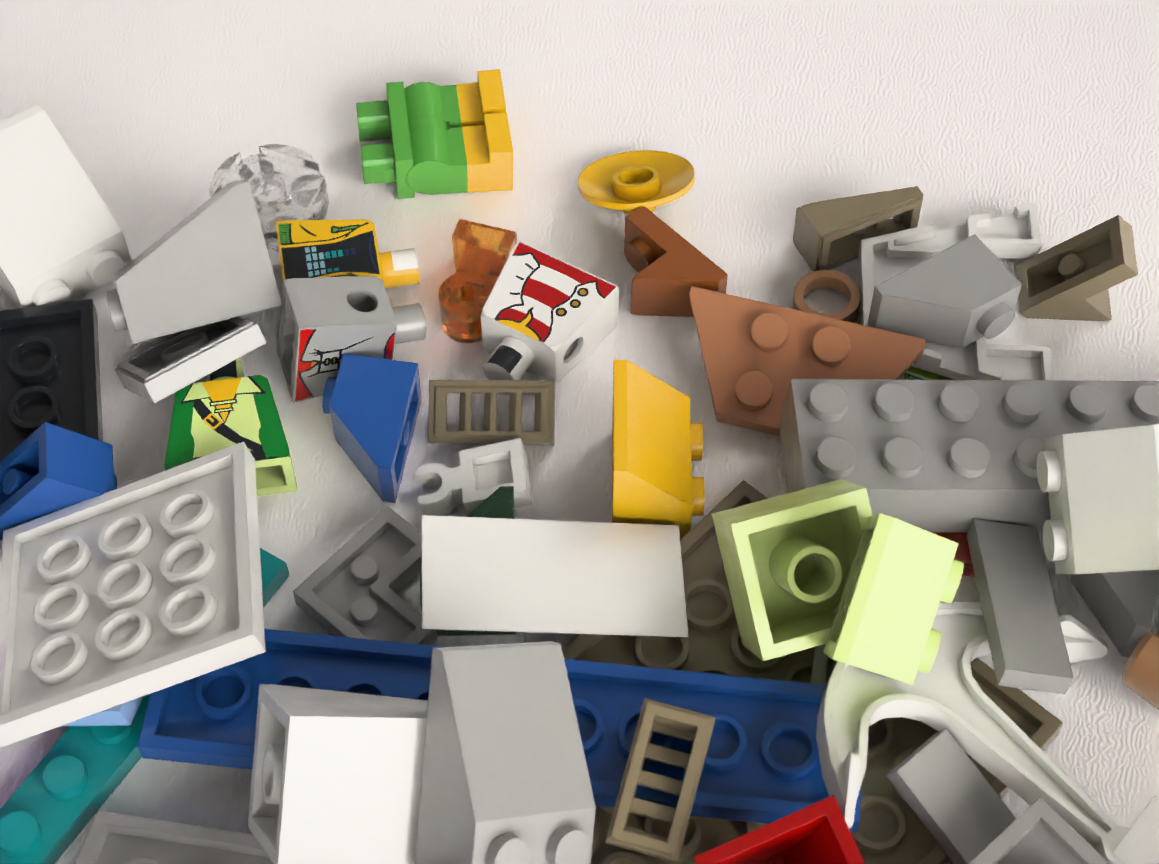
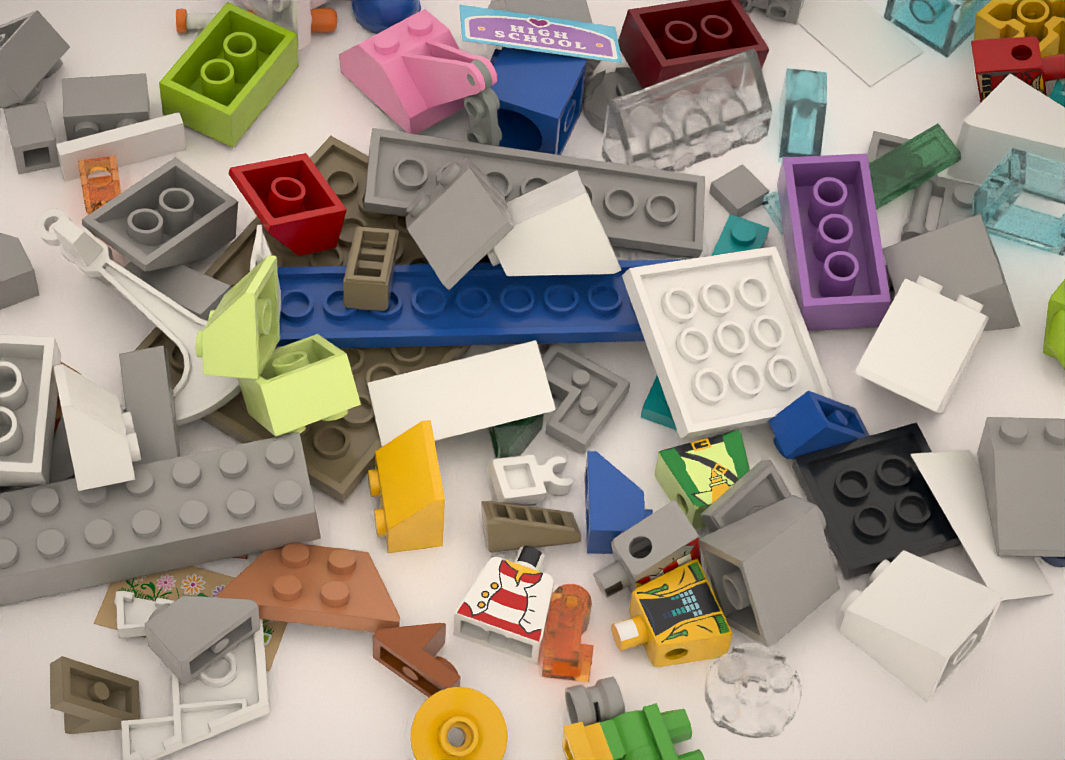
camera: 165 degrees right, 0 degrees up
dark tan slope [793,186,924,272] -> none
medium nougat piece [793,270,861,323] -> none
none -> light grey wheel [565,676,625,726]

